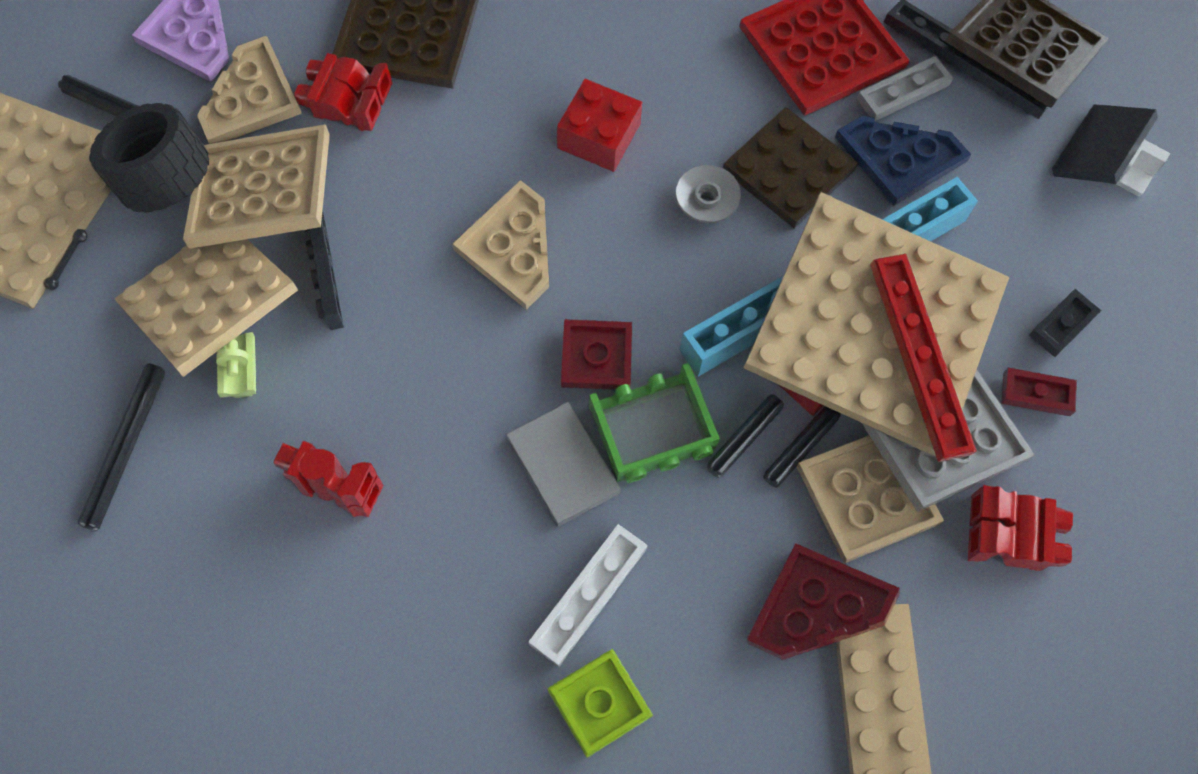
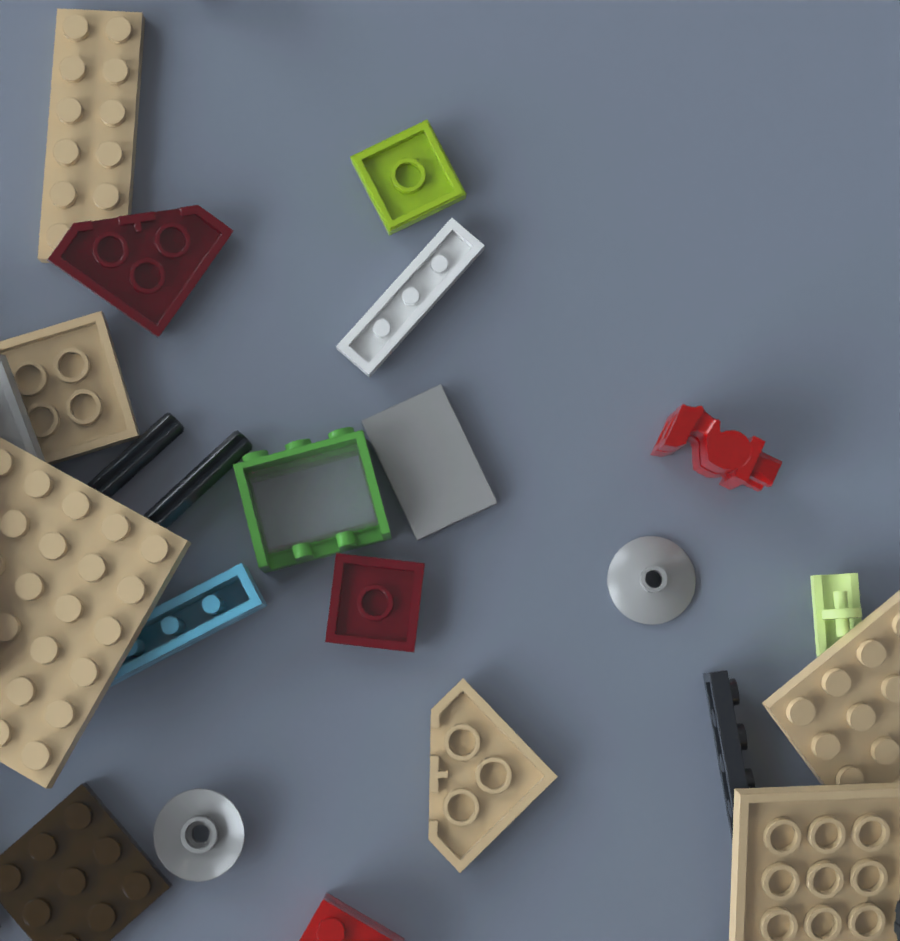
camera: 175 degrees left, 15 degrees up
none -> light grey dish [607,536,696,625]

